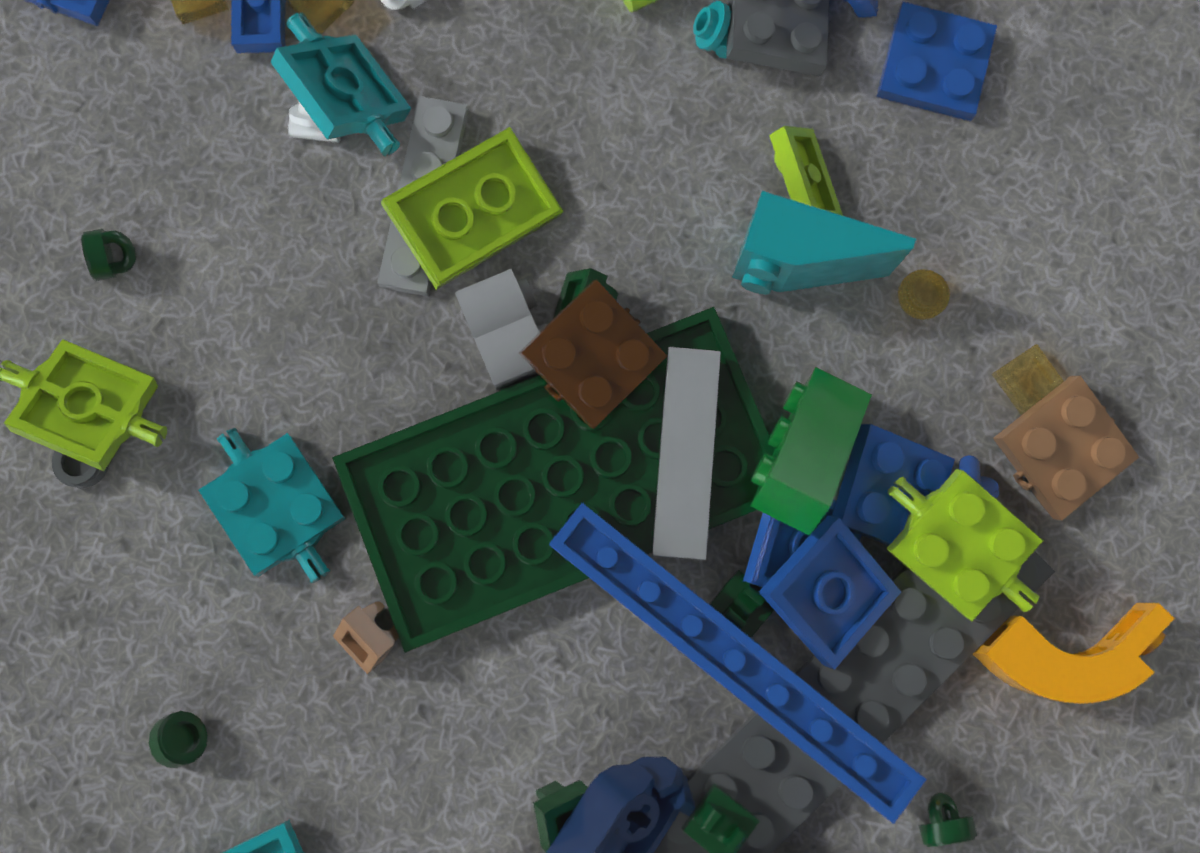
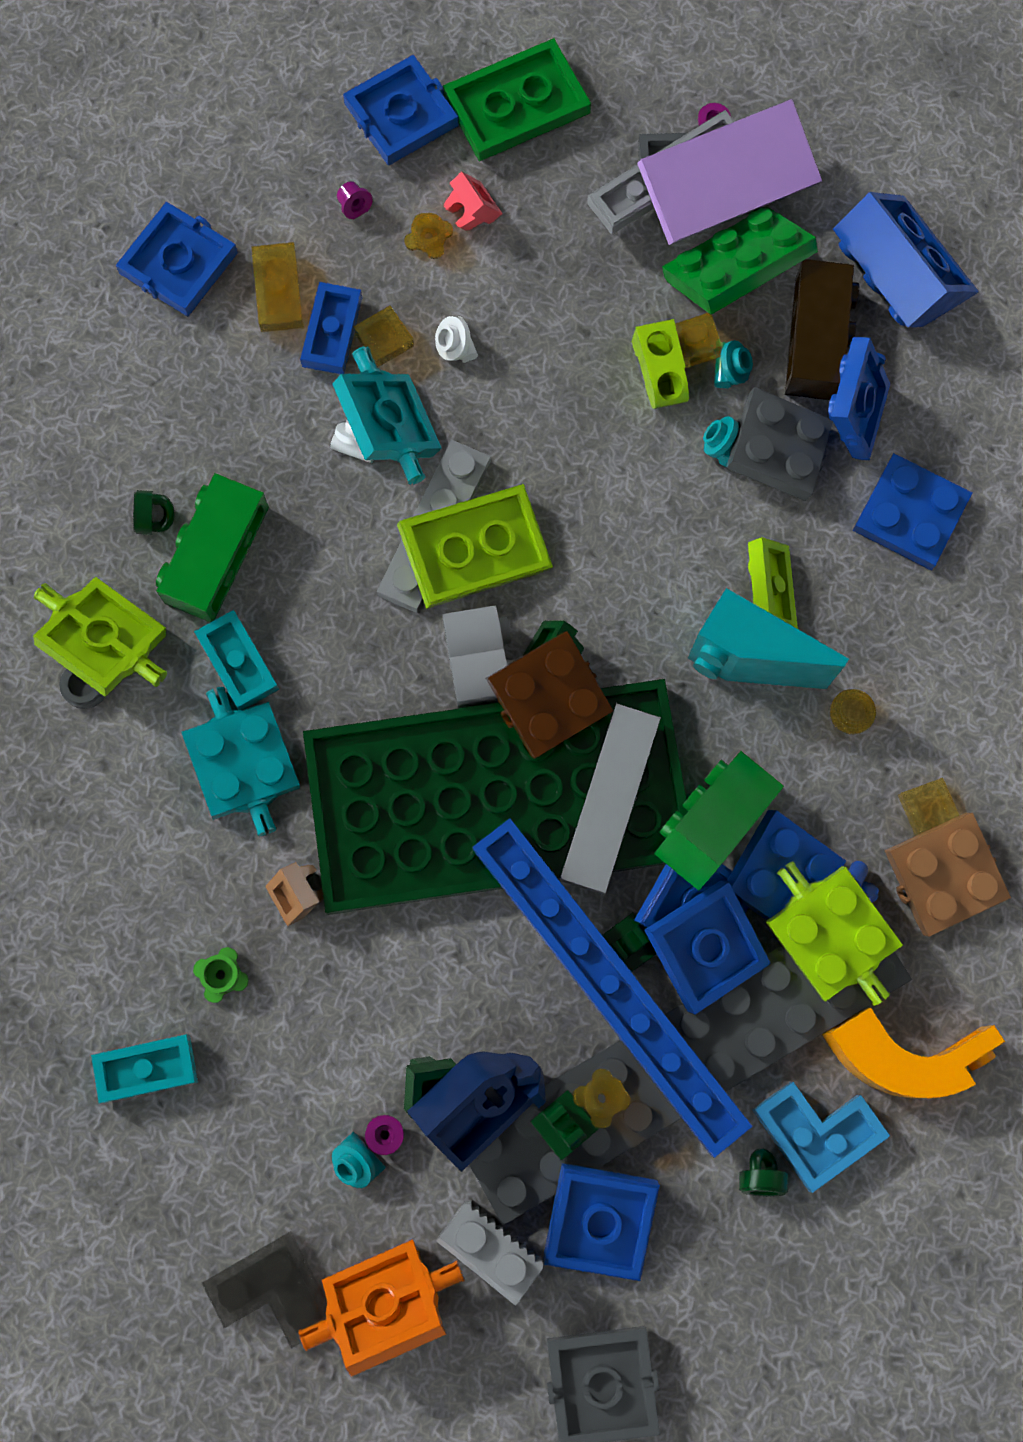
camera: 10 degrees right, 5 degrees down
dark green tile [148,711,208,769] -> none
none -> green brick [156,473,269,622]
none -> bright green plate [193,947,249,1003]
none -> teal plate [194,610,280,710]
none -> clear yellow plate [573,1069,630,1129]
none -> dark azure plate [752,1082,890,1193]

